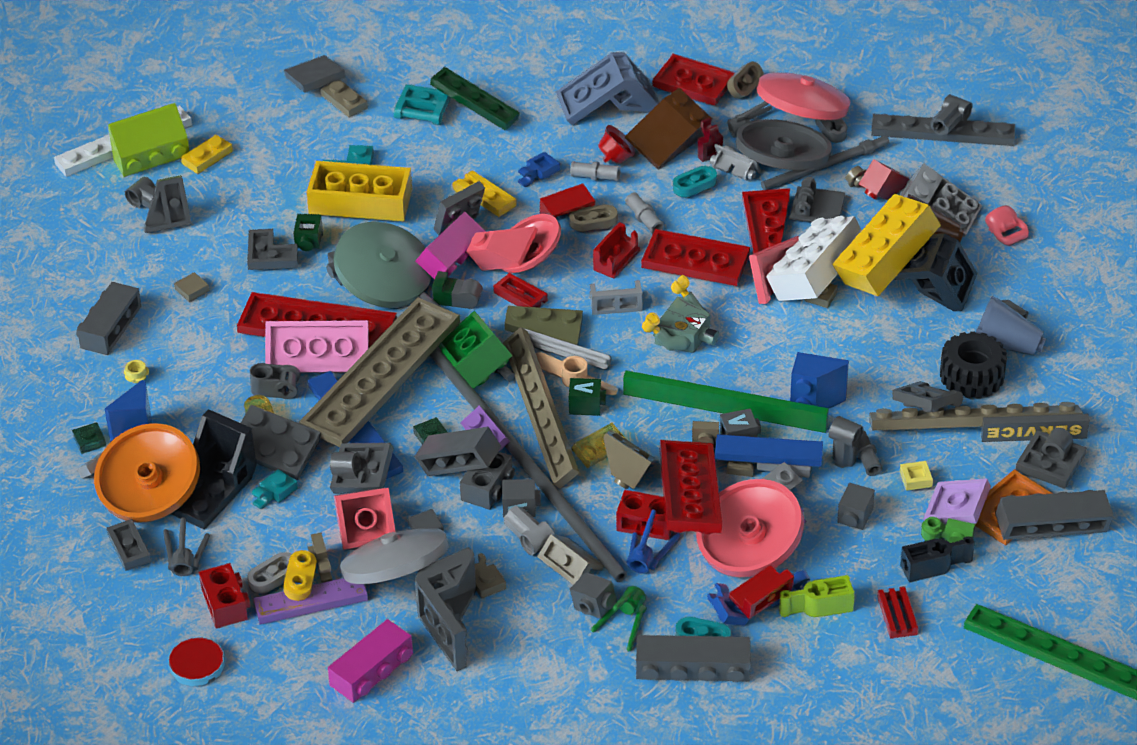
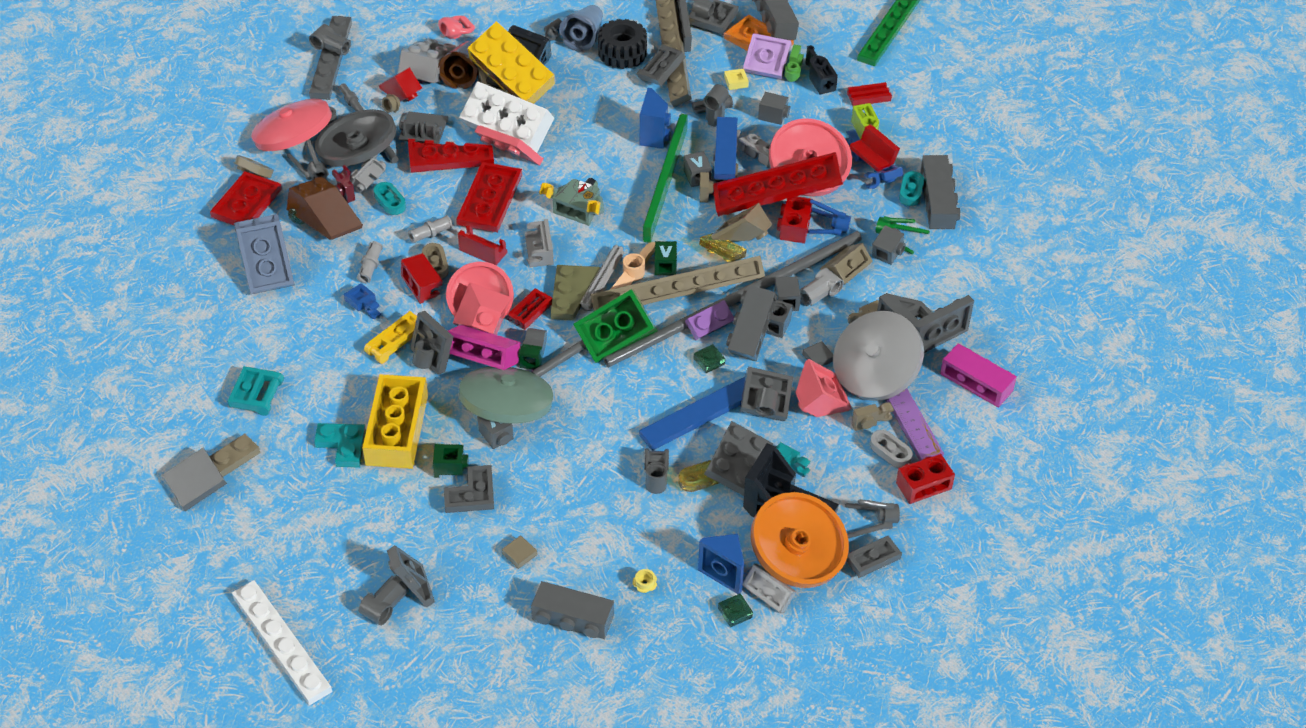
camera: 95 degrees left, 5 degrees up
lime slope [108,103,190,177] -> none
red tile [168,637,225,686] -> none
yellow plate [181,134,233,174] -> none
red plate [237,292,397,348] -> none
bright pink plate [265,321,369,373] -> none
yellow plate [284,550,316,601] -> none
dark tan plate [299,297,460,447] -> none
dark green plate [430,67,520,131] -> none
red piece [598,125,635,165] -> none

